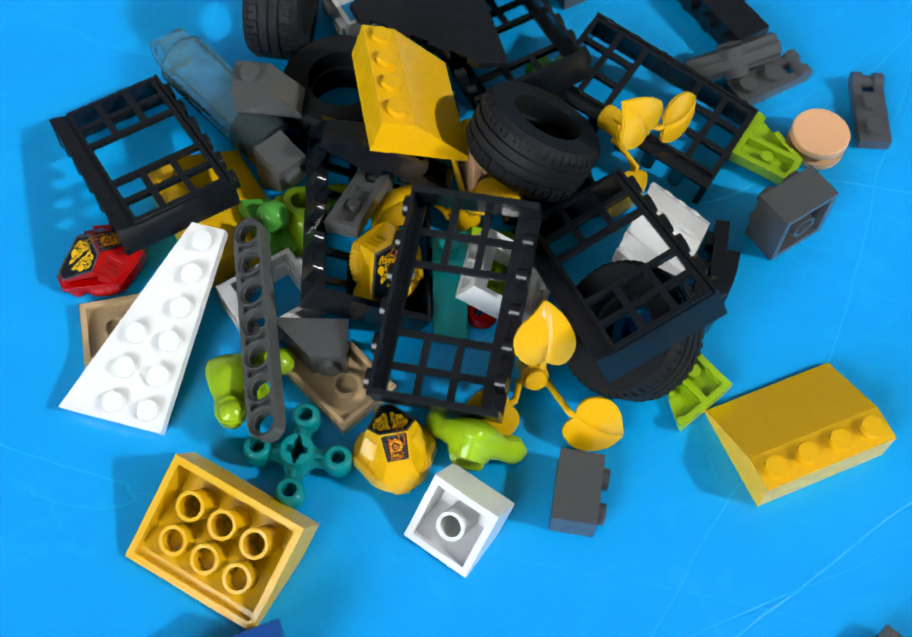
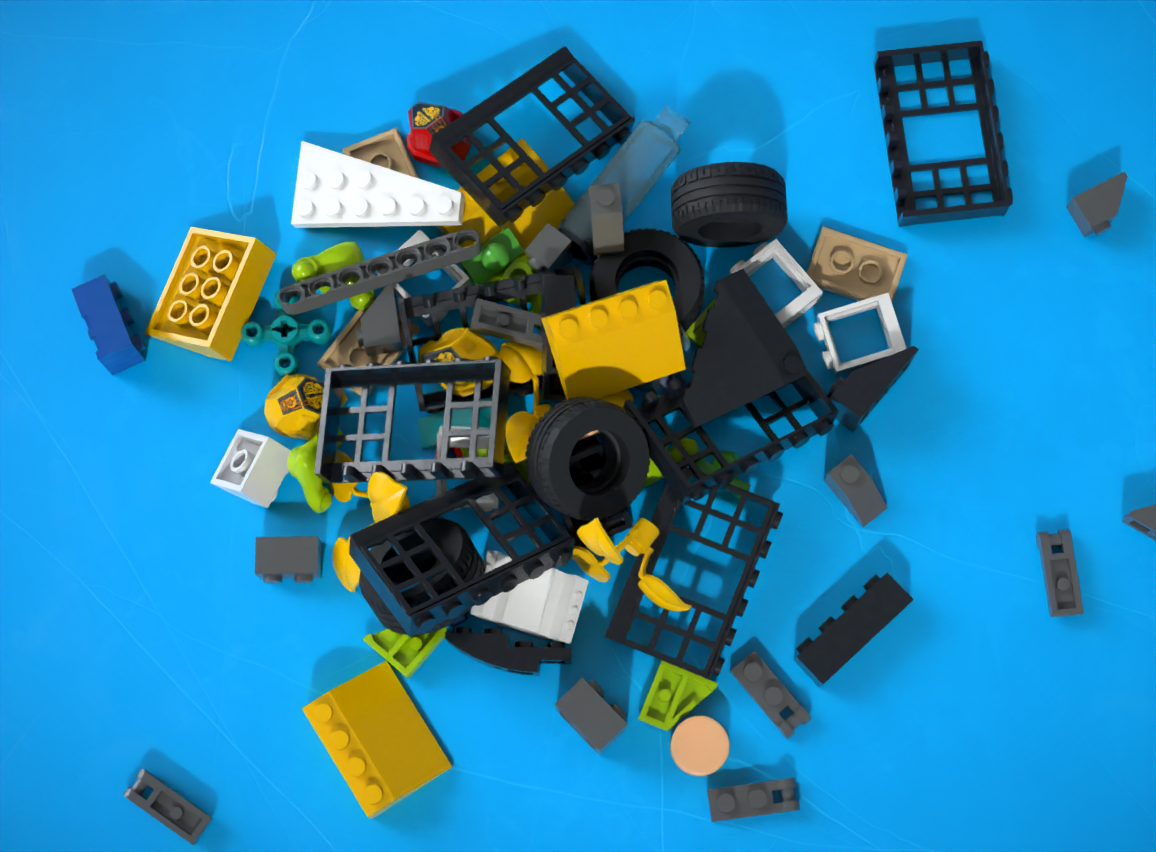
camera: 85 degrees right, 15 degrees up
dark grey piece [684,31,782,81] -> none

